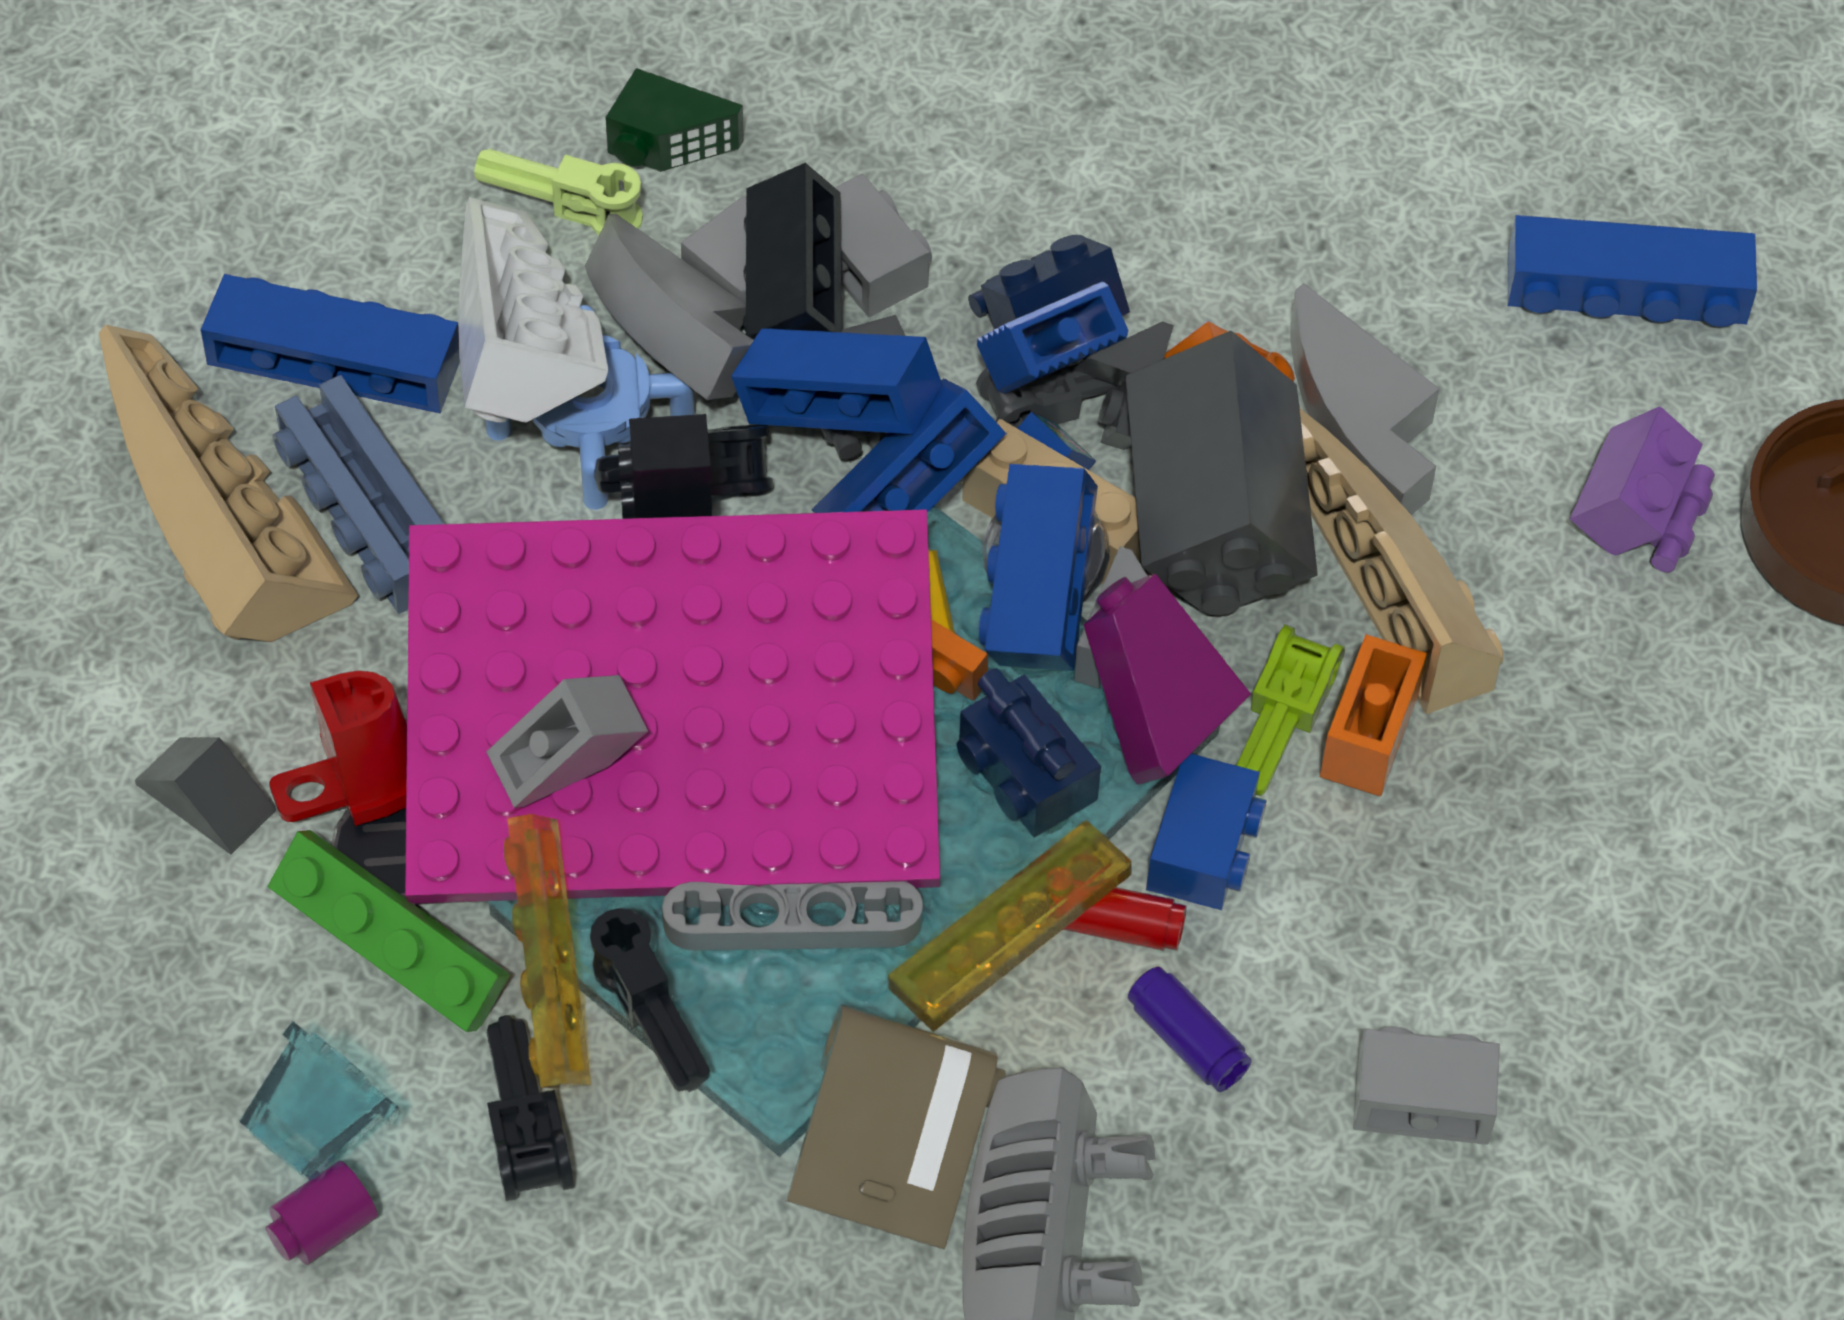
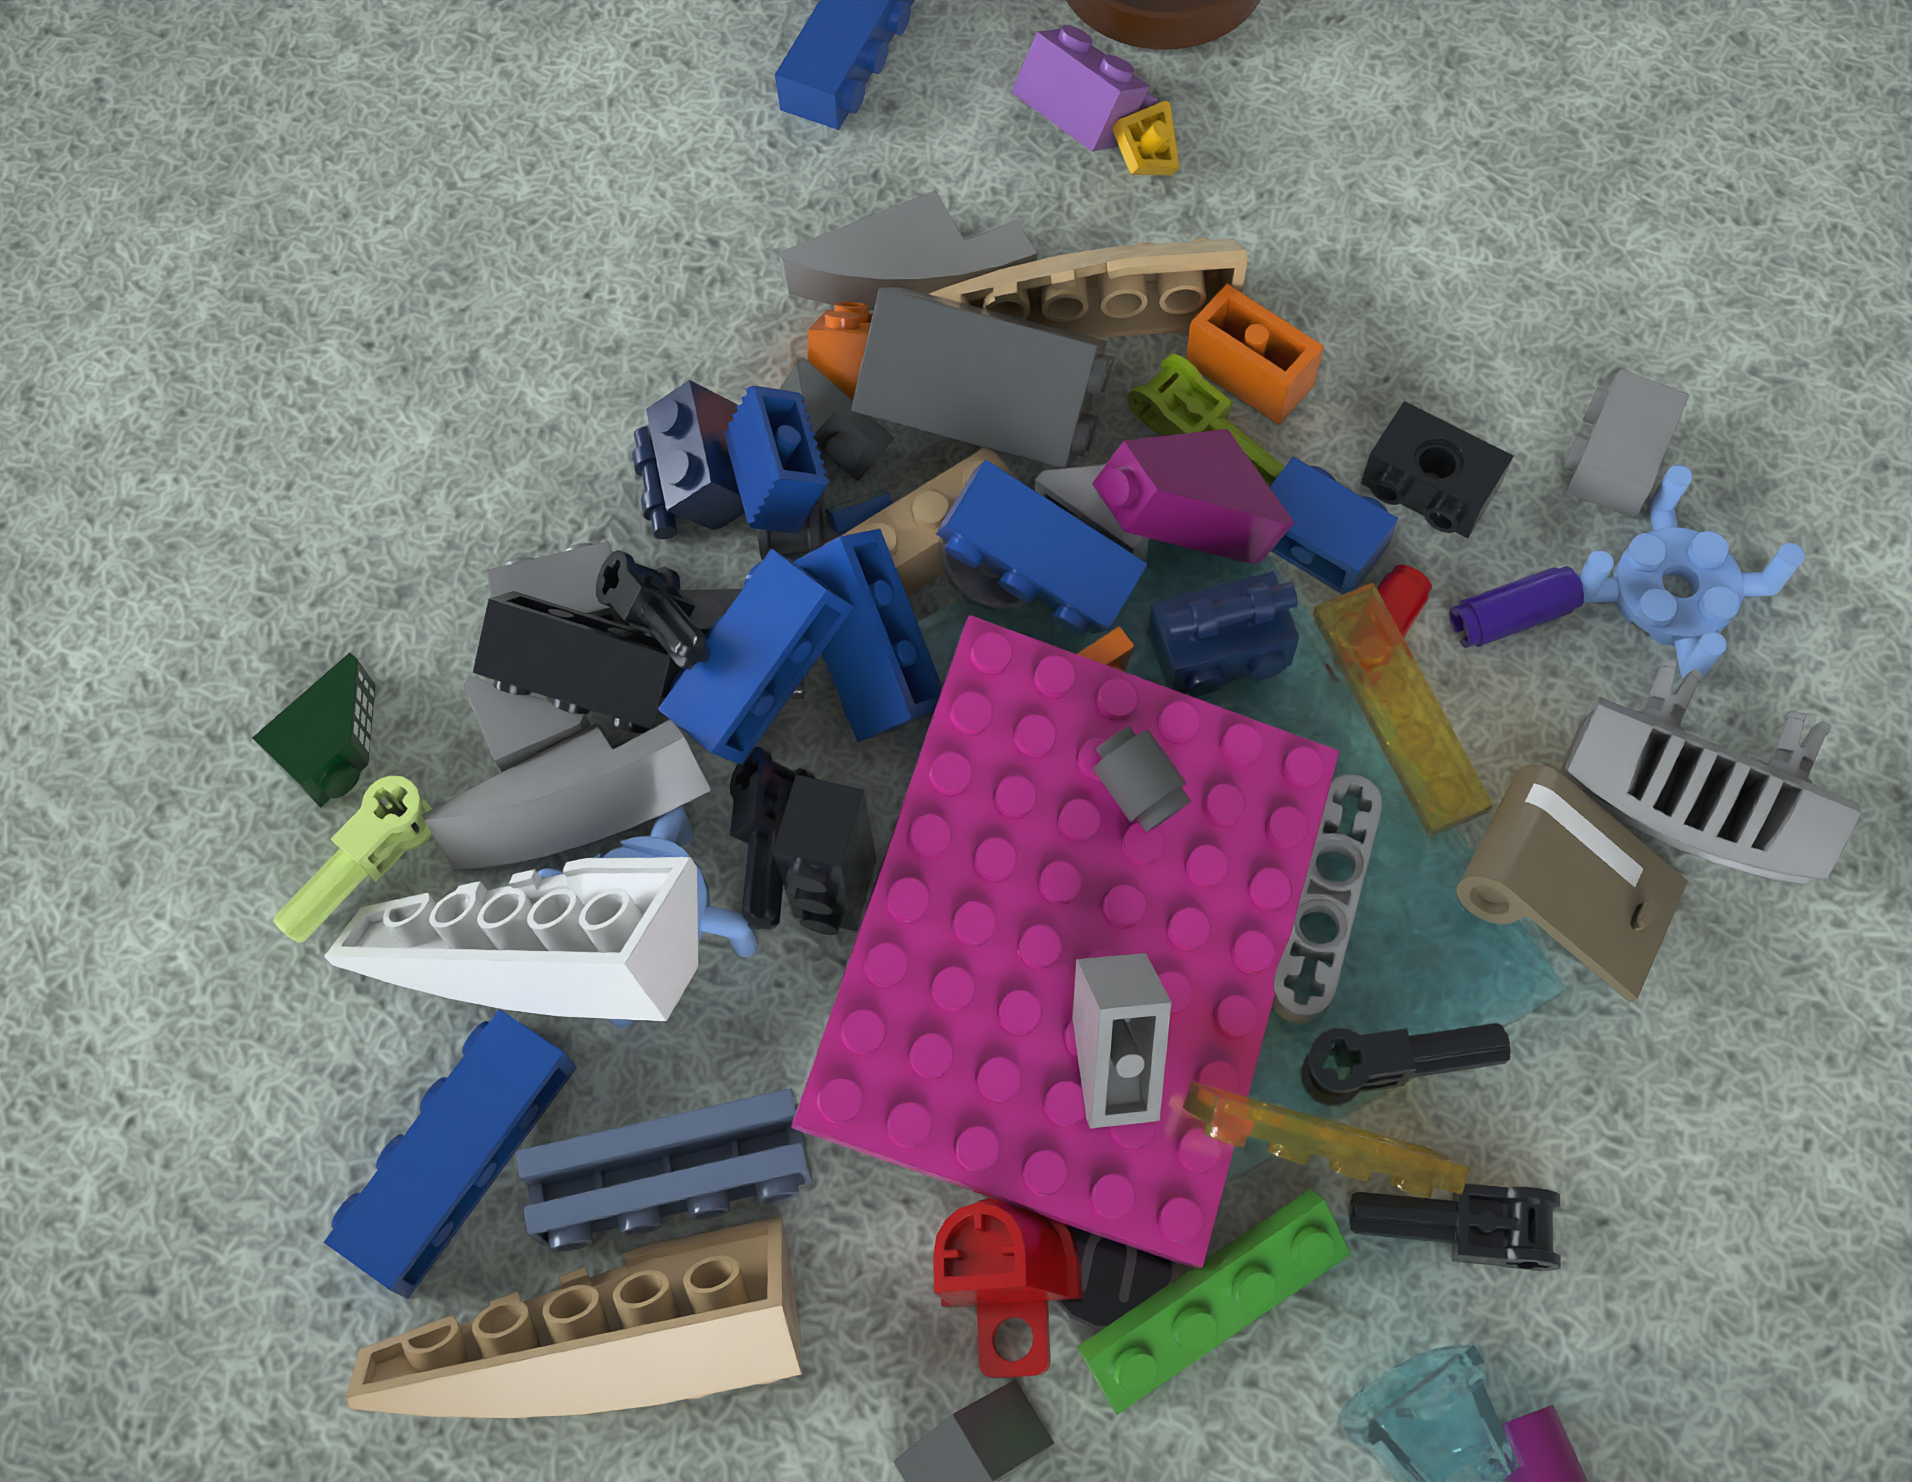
camera: 65 degrees left, 10 degrees up
none -> black connector [596,550,711,670]
none -> dark grey brick [1093,726,1191,833]
none -> yellow piece [1112,101,1180,175]
none -> black brick [1361,401,1514,538]
none -> light blue plate [1578,465,1805,681]

